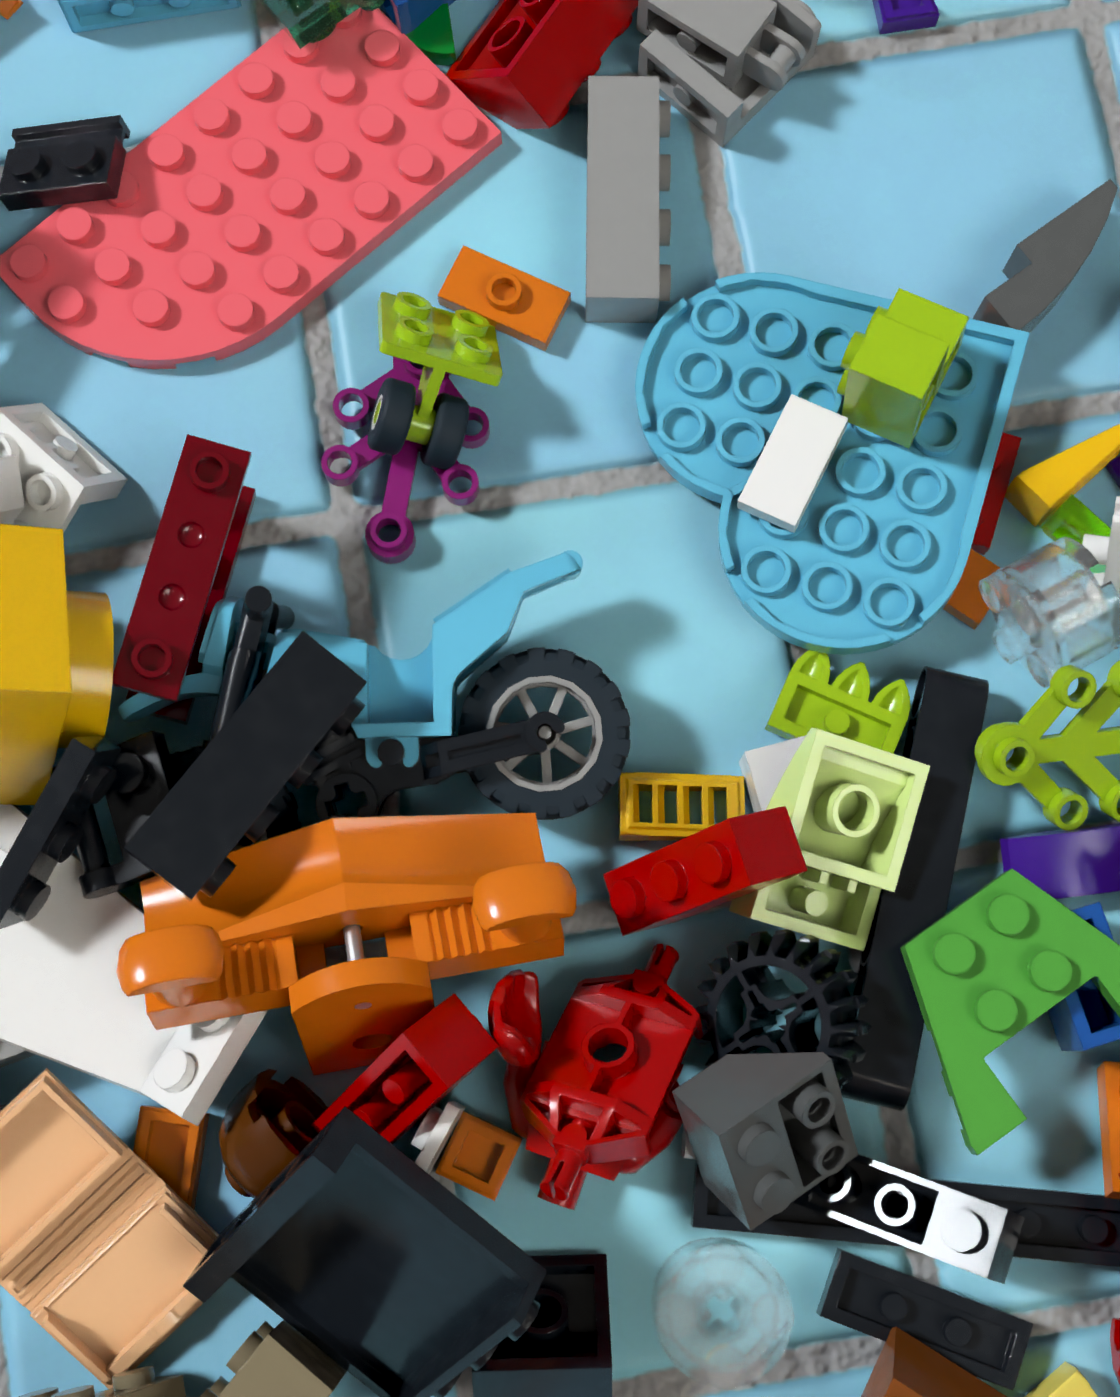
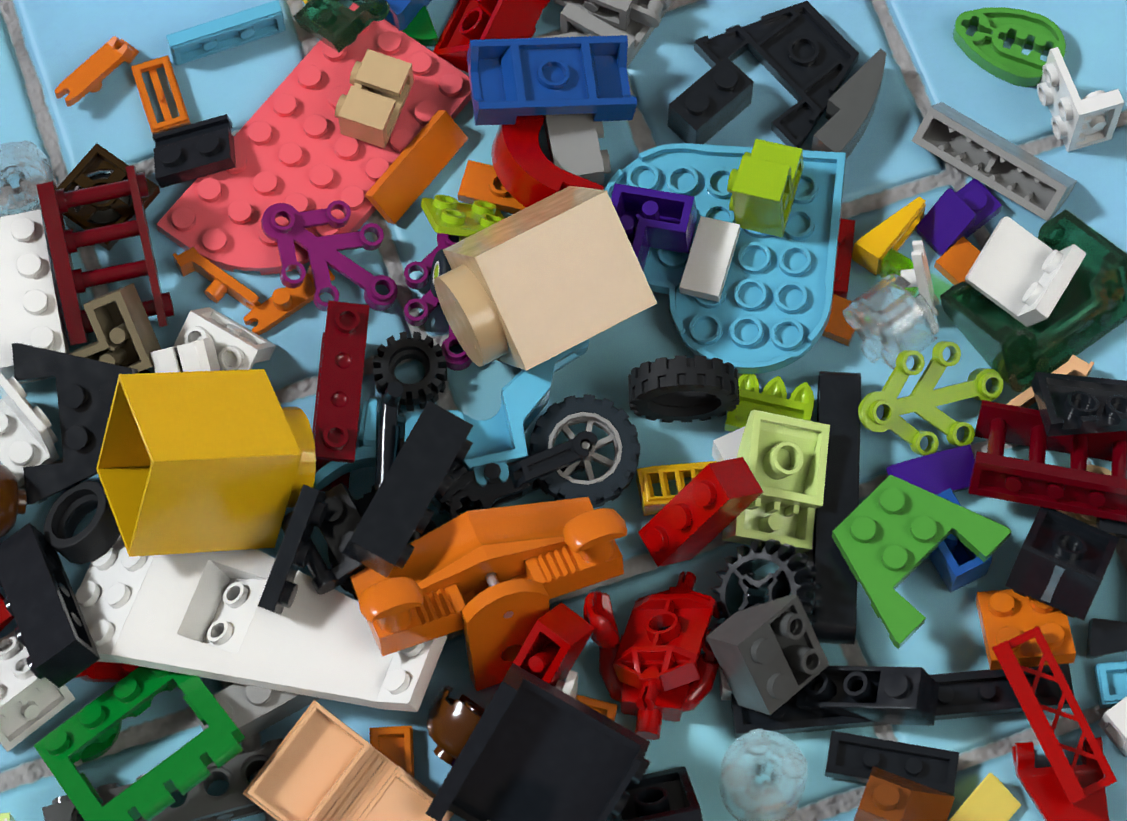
camera: 10 degrees left, 10 degrees down
none -> orange tile [131,55,191,135]
none -> orange piece [172,247,261,310]
none -> orange piece [243,265,336,335]
none -> magenta plant [261,200,398,311]
none -> tan piece [335,49,414,148]
none -> orange tile [365,110,469,224]
none -> black tyre [373,332,447,411]
none -> tan container [434,186,657,371]
none -> blue piece [467,35,638,126]
none -> red arch [492,115,604,208]
none -> dark purple brick [611,183,697,271]
none -> black tyre [628,355,739,423]
none -> black brick [667,56,754,144]
none -> black wing [694,1,859,148]

